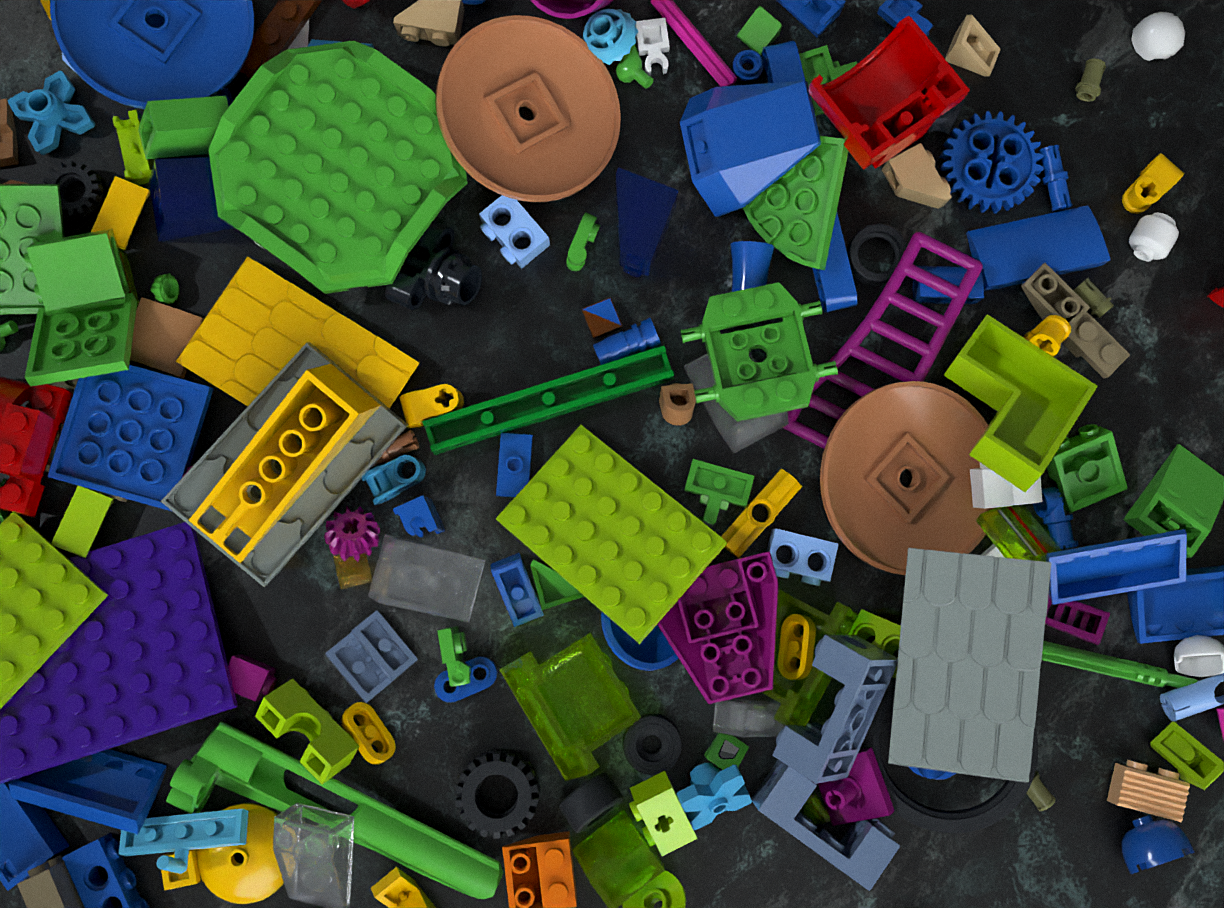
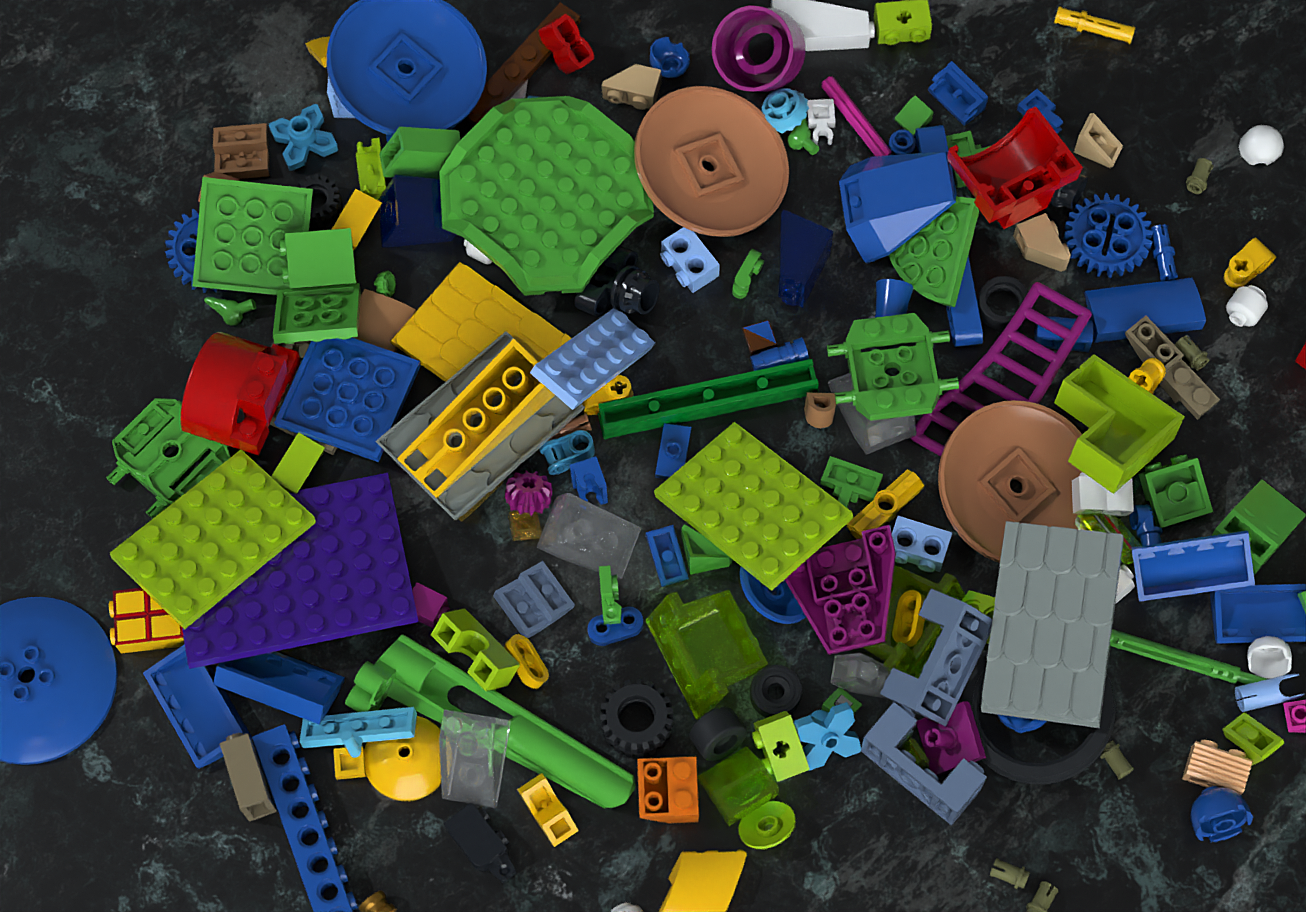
camera: 10 degrees right, 15 degrees down
magenta slope [1045,595,1110,645] -> none
none -> light blue plate [530,308,656,410]

